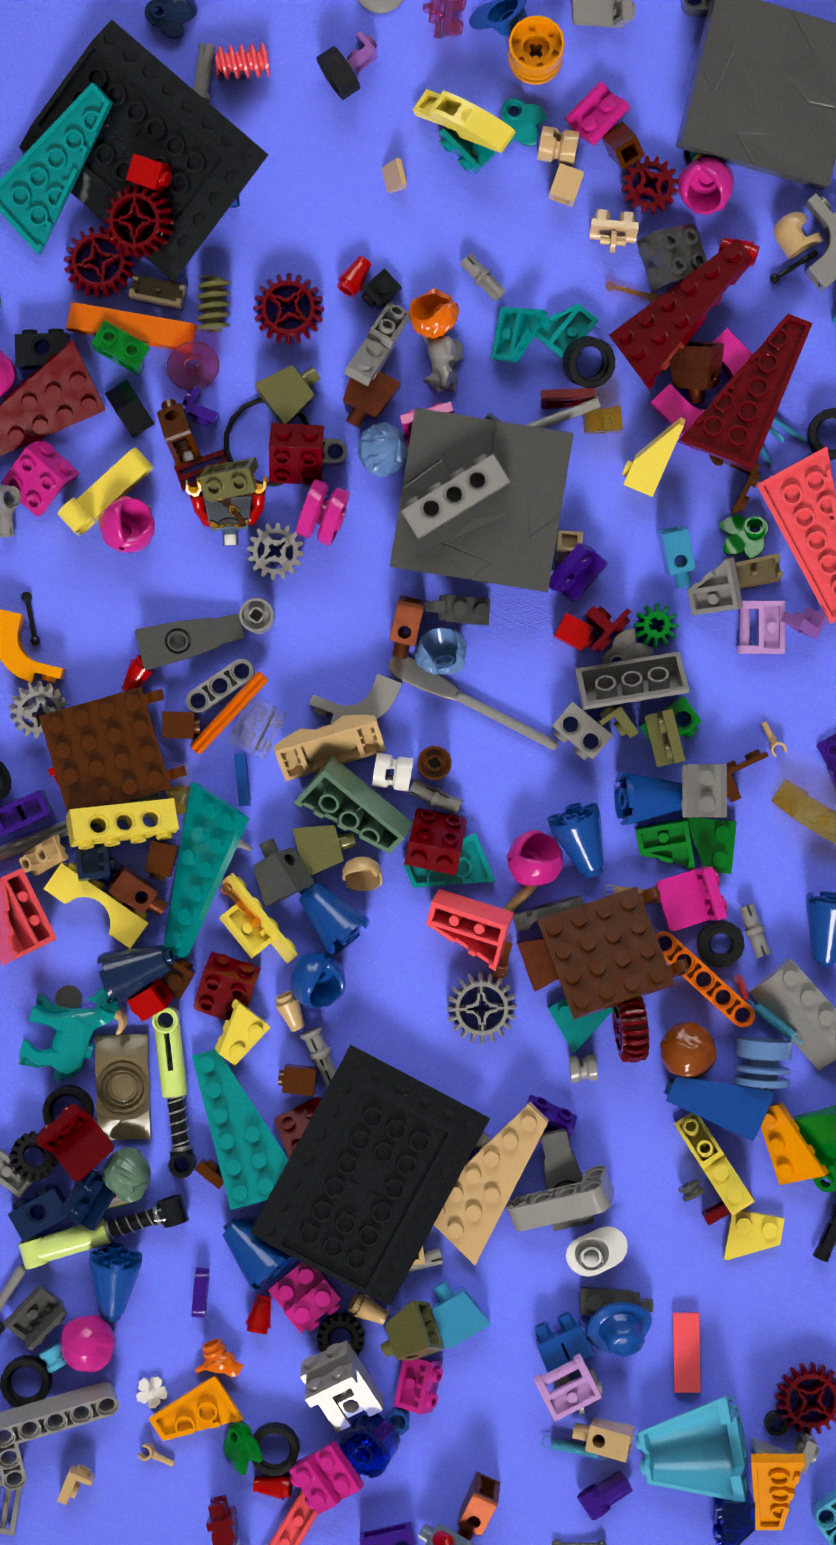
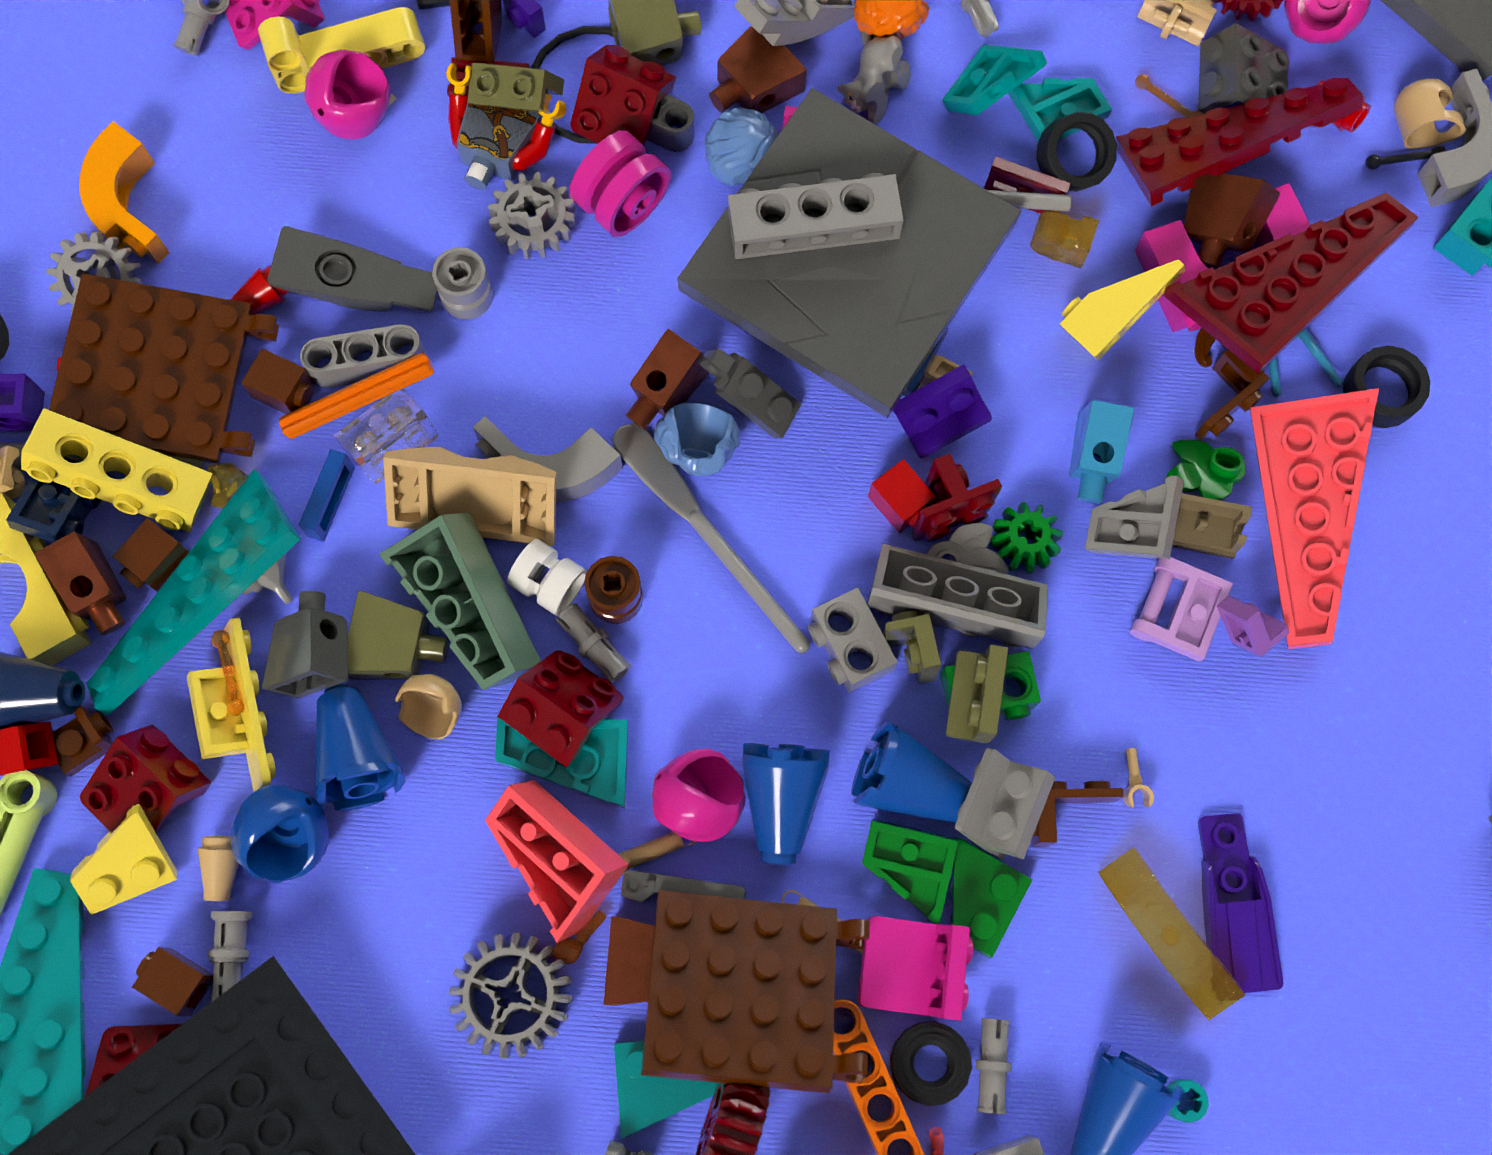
camera: 25 degrees right, 15 degrees down
black hinge [21,592,40,646] -> none

